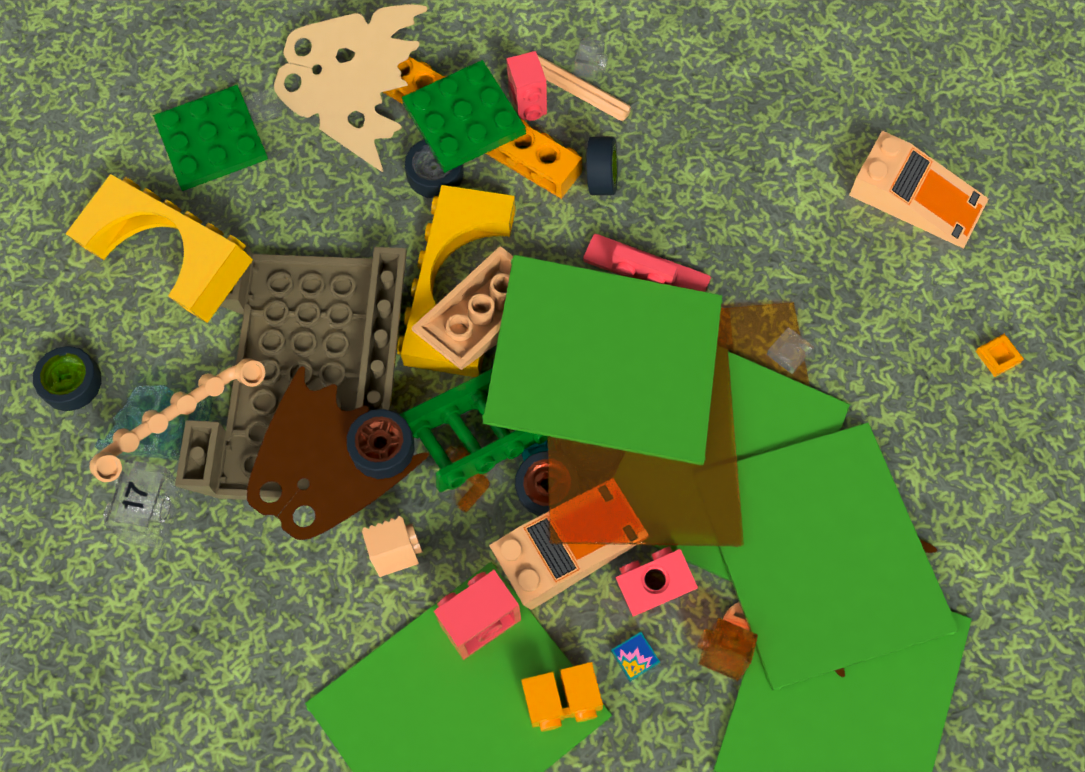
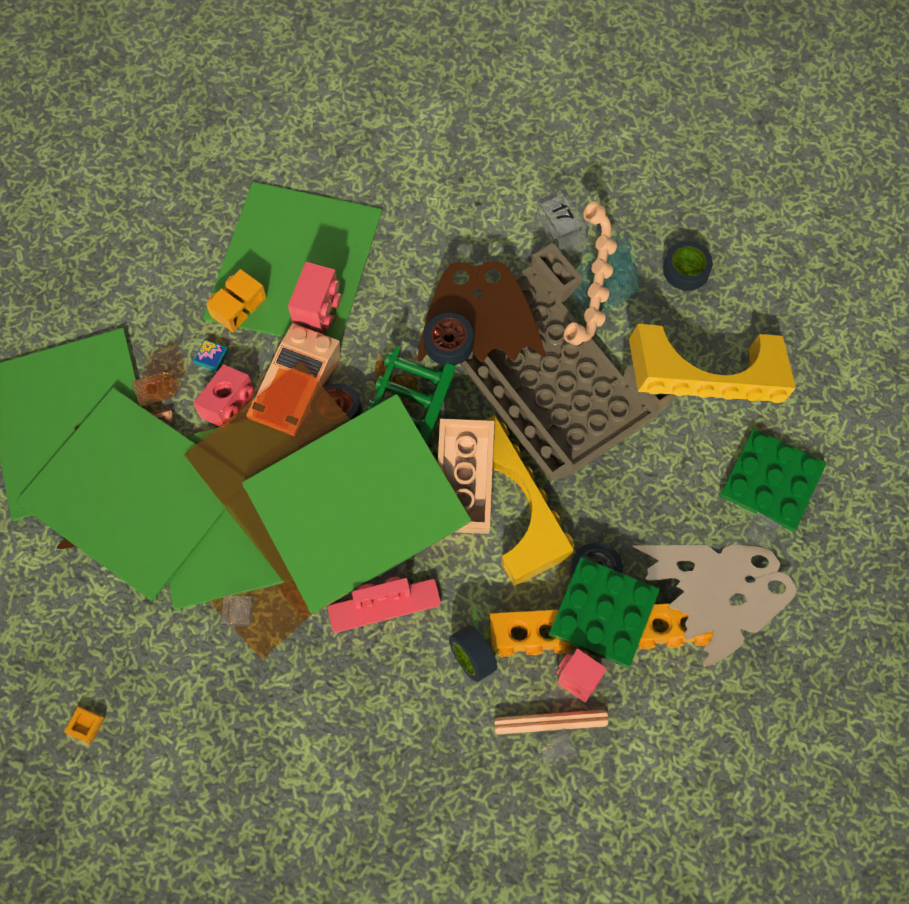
camera: 140 degrees right, 0 degrees up
light nougat brick [362,516,422,577] -> none
slope [849,131,989,249] -> none

